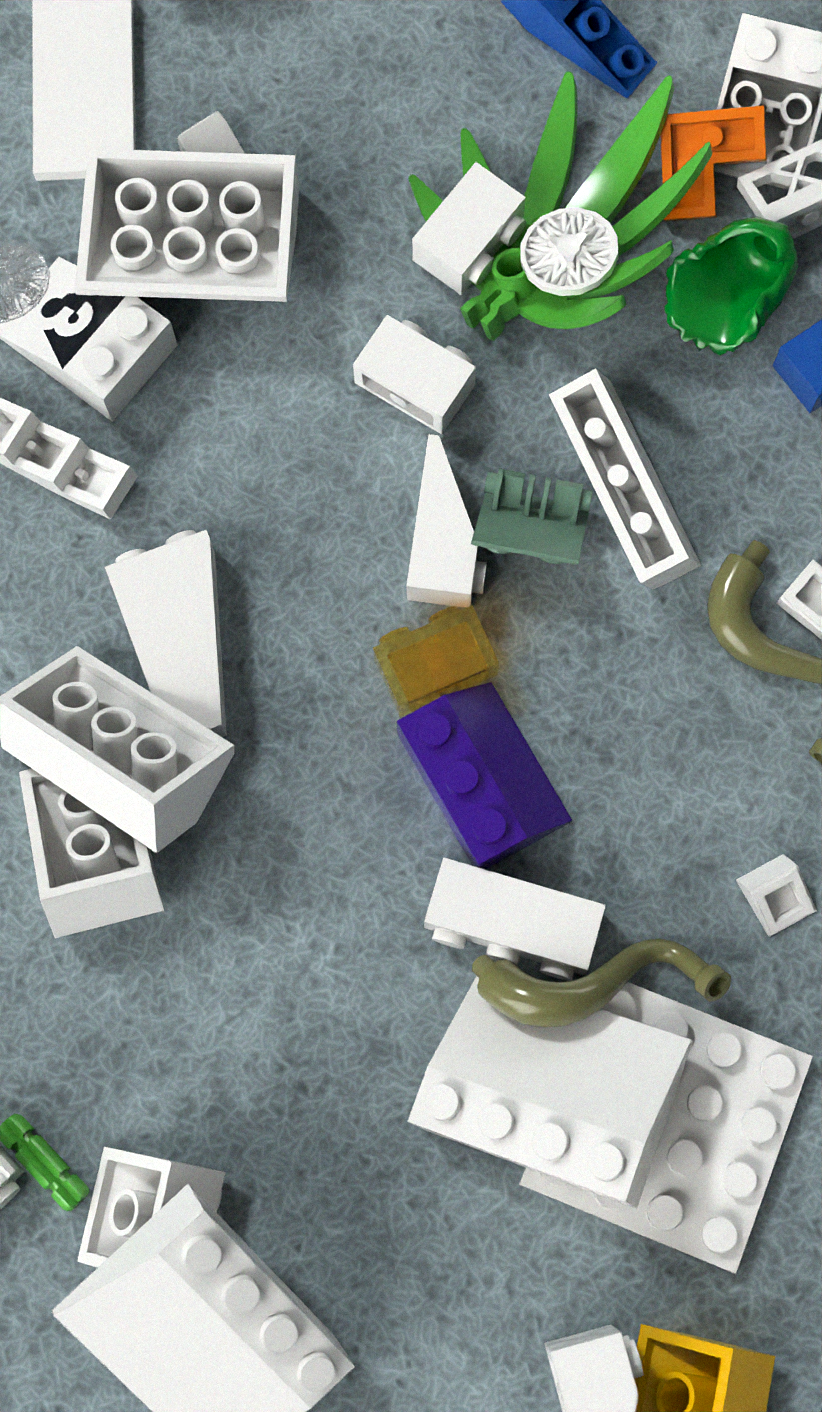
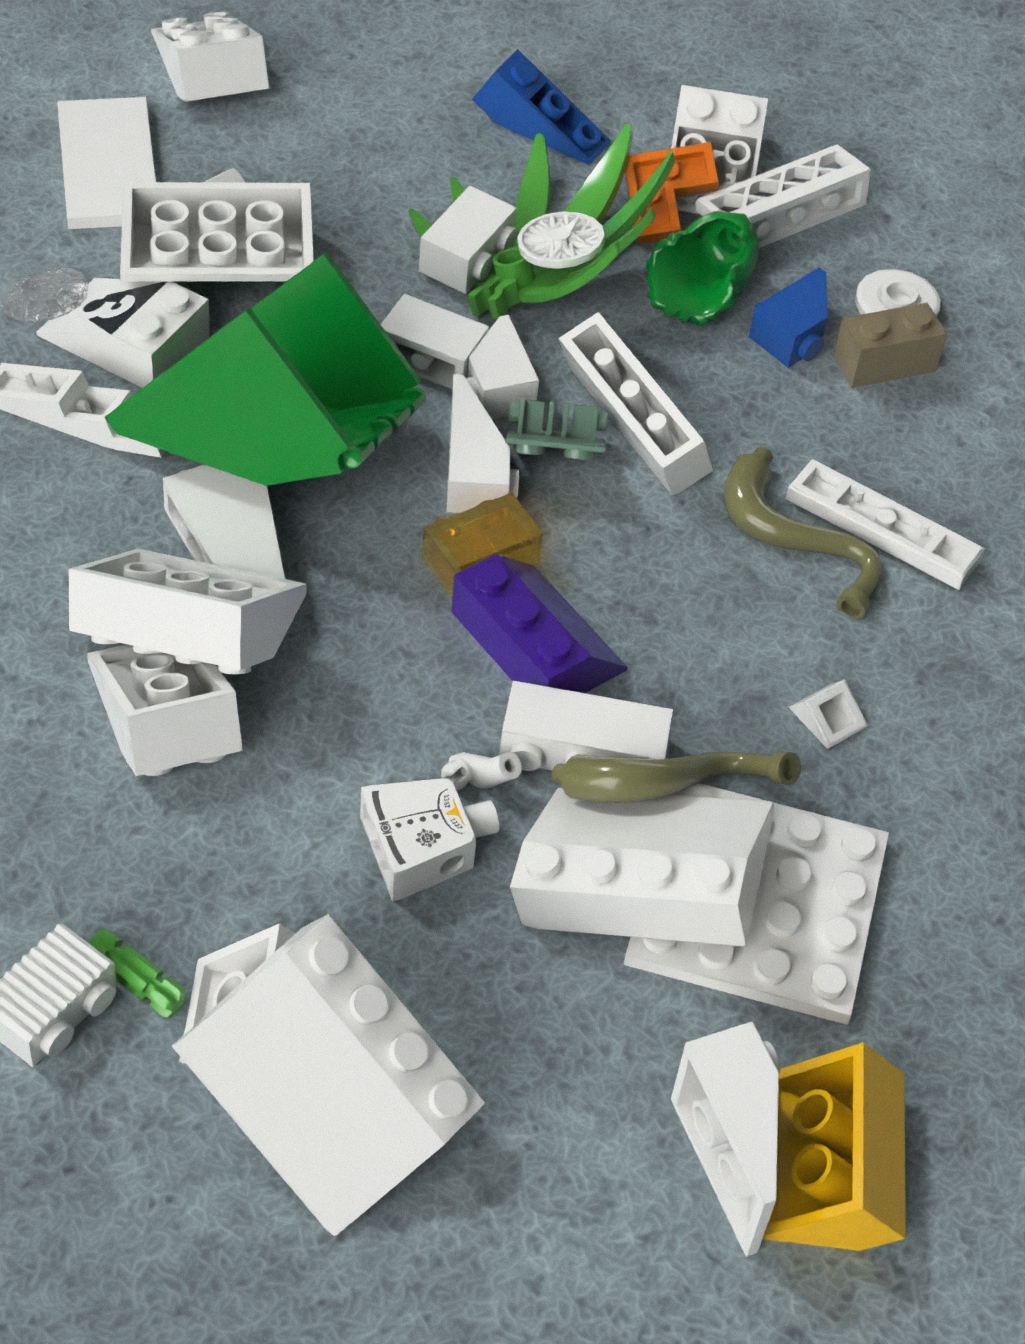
camera: 15 degrees left, 25 degrees down
none -> green windscreen [104,252,426,486]
none -> white torso [360,778,499,901]
none -> white arm [441,752,522,790]
none -> white slope [466,315,539,420]

